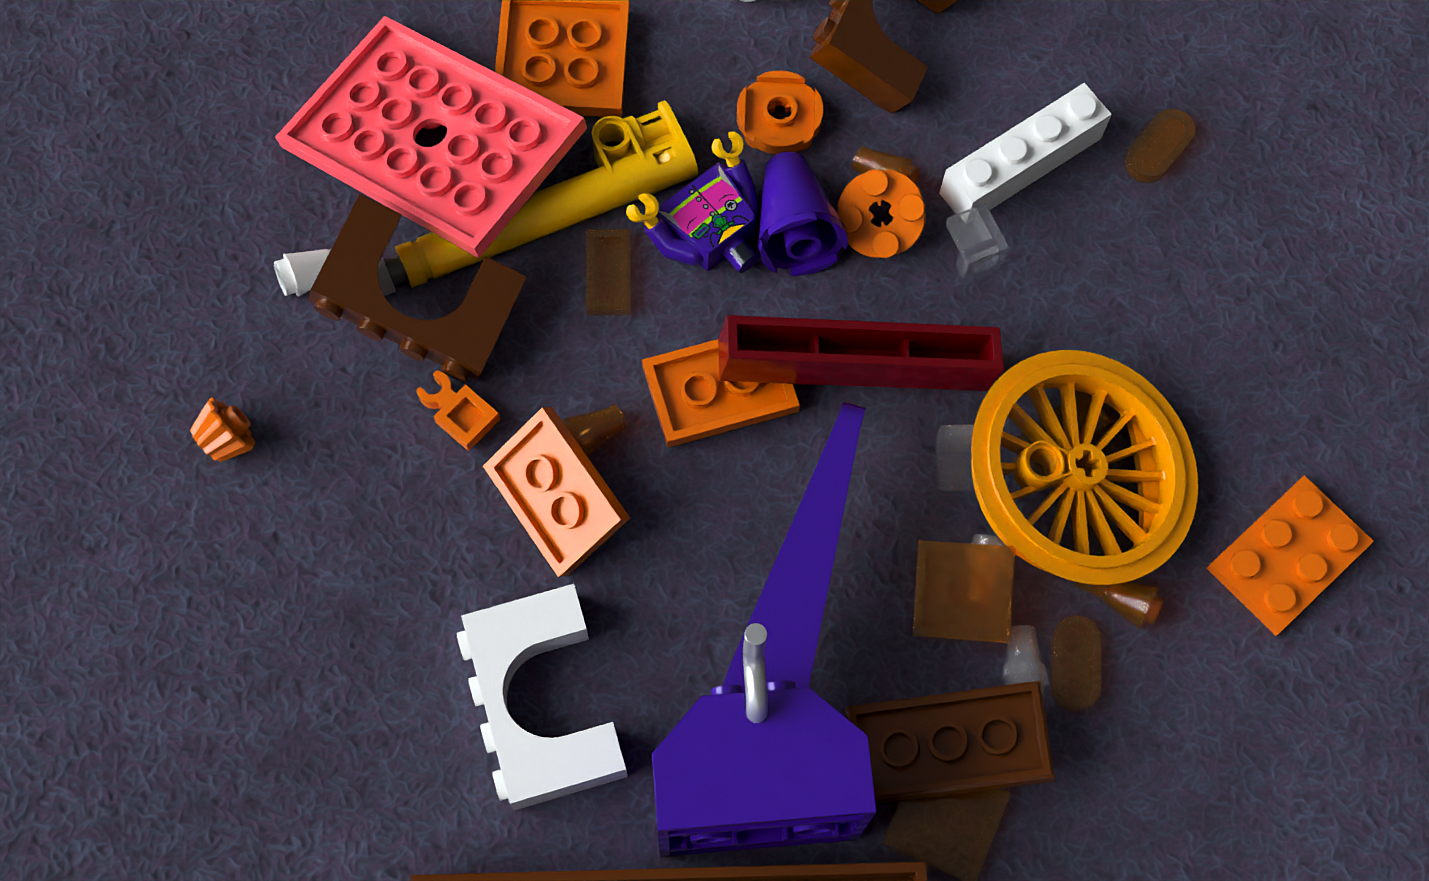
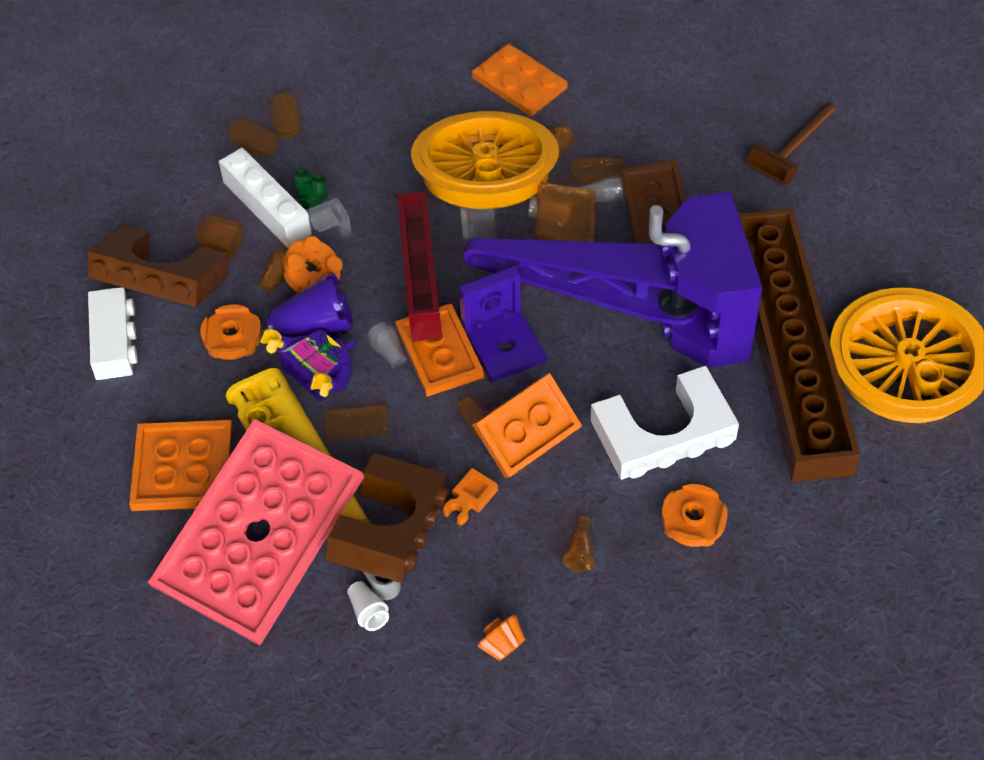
camera: 90 degrees left, 15 degrees down
none -> clear orange brick [196,214,244,261]
none -> clear orange tile [270,93,301,139]
none -> dark green plate [294,168,328,216]
none -> clear cone [367,322,407,368]
none -> dark purple bracket [459,266,547,383]
none -> clear orange cone [562,516,595,573]
none -> orange plate [661,484,728,547]

